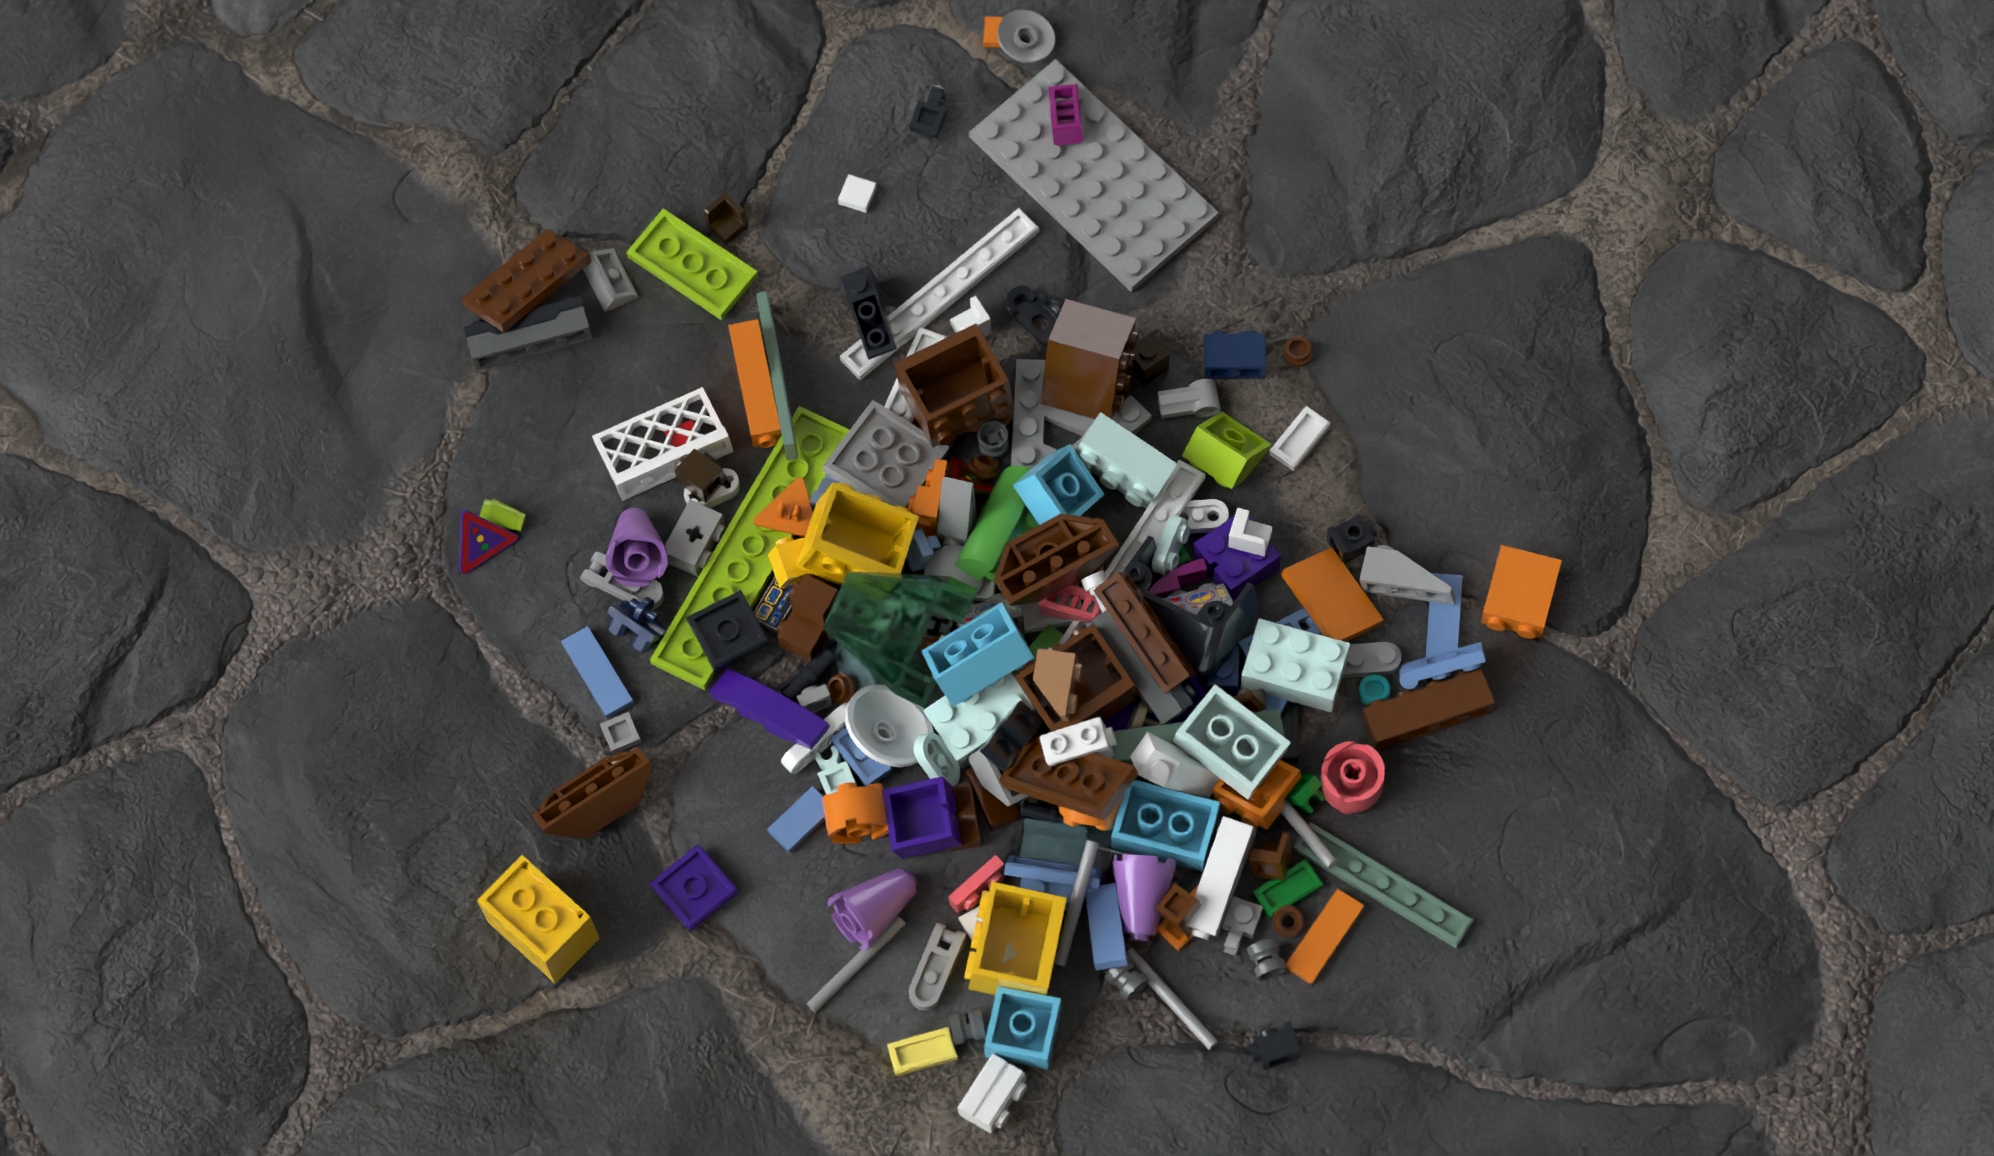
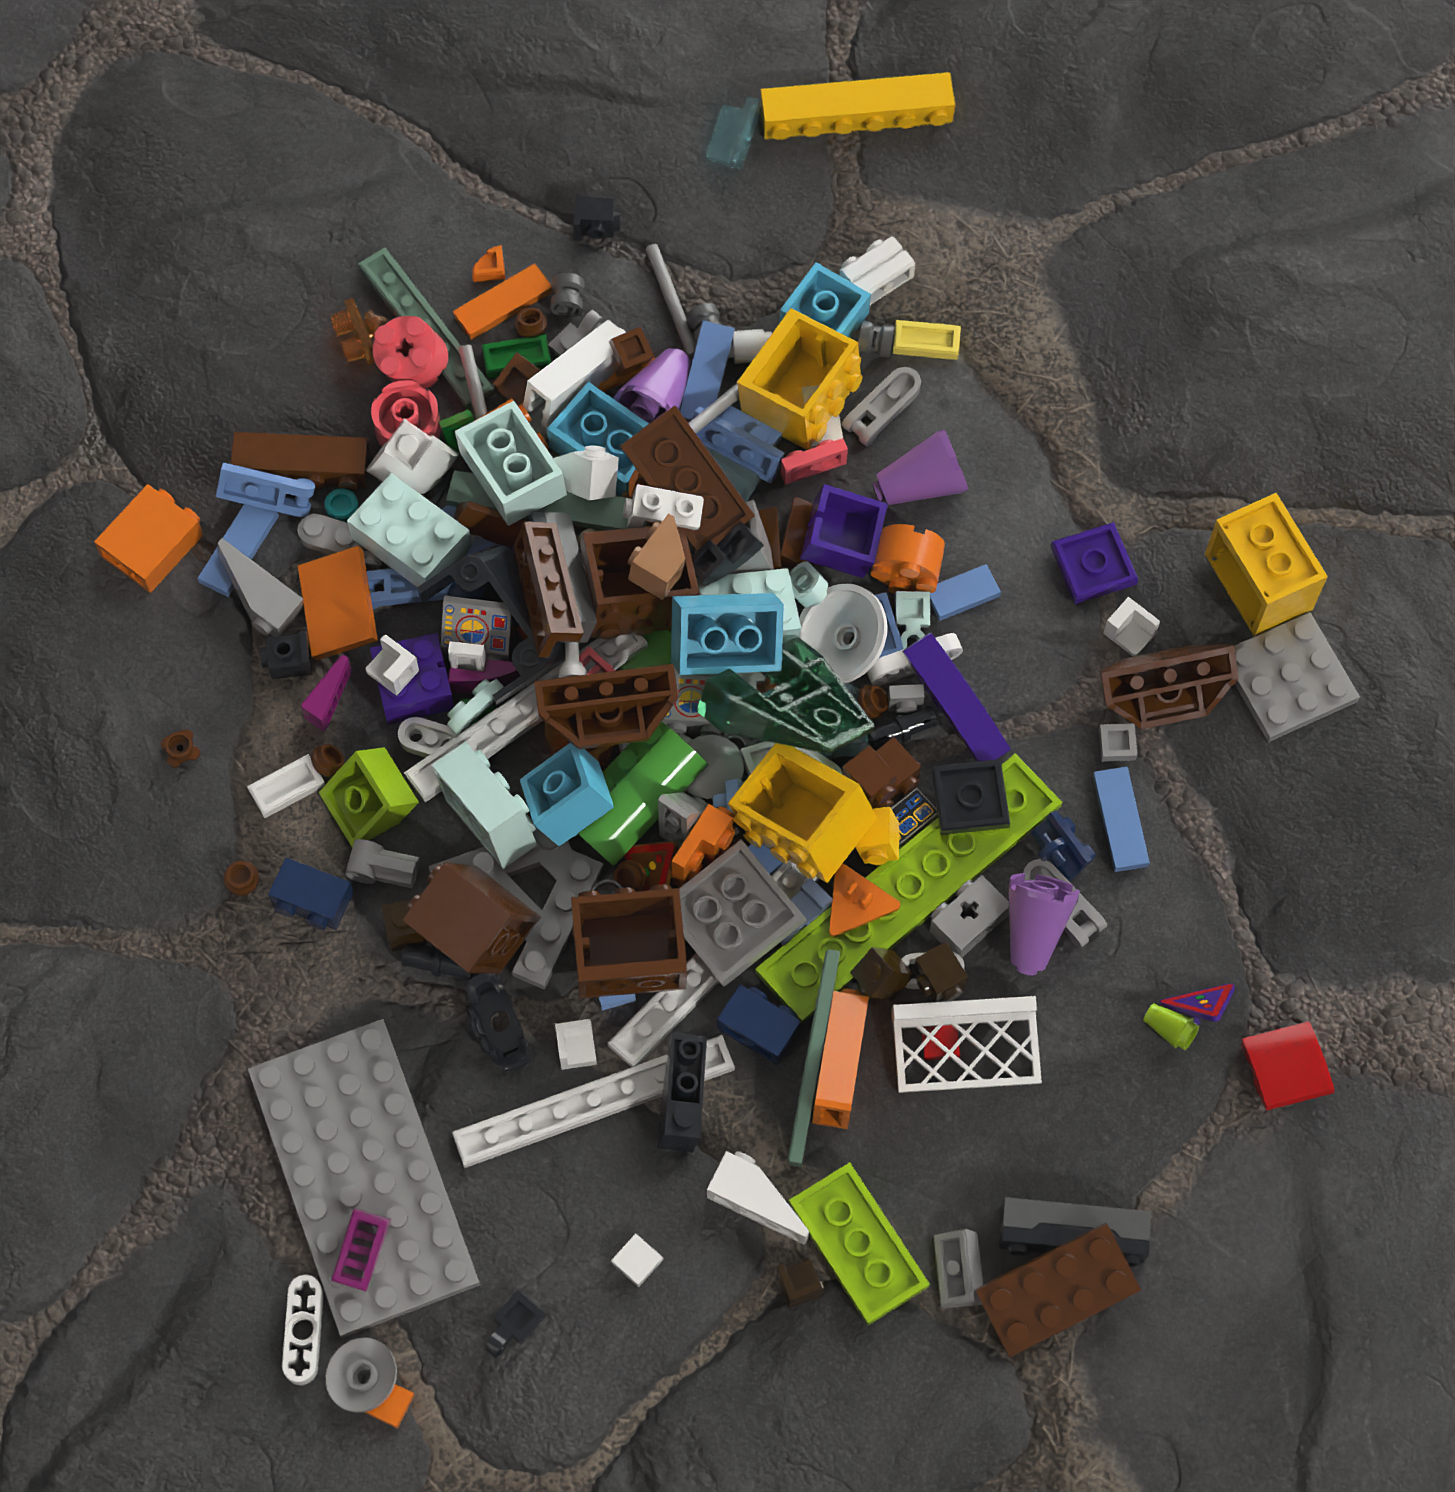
camera: 165 degrees left, 0 degrees up
light grey bar [807,916,905,1013] -> none
none -> reddish brown plate [161,730,200,768]
none -> white beam [282,1275,323,1385]
none -> magenta slope [301,655,352,732]
none -> reddish brown plate [311,744,344,777]
none -> clear orange hips [330,298,388,365]
none -> white brick [366,419,459,494]
none -> coral brick [373,316,448,389]
none -> white tile [448,641,486,671]
none -> orange tile [472,245,505,282]
none -> white slope [707,1151,809,1245]
none -> dark blue brick [717,985,801,1065]
none -> white brick [728,329,772,364]
none -> dark brown brick [850,947,915,1001]
none -> white panel [1103,597,1160,657]
none -> light grey plate [1234,612,1360,742]
none -> red slope [1241,1021,1334,1111]

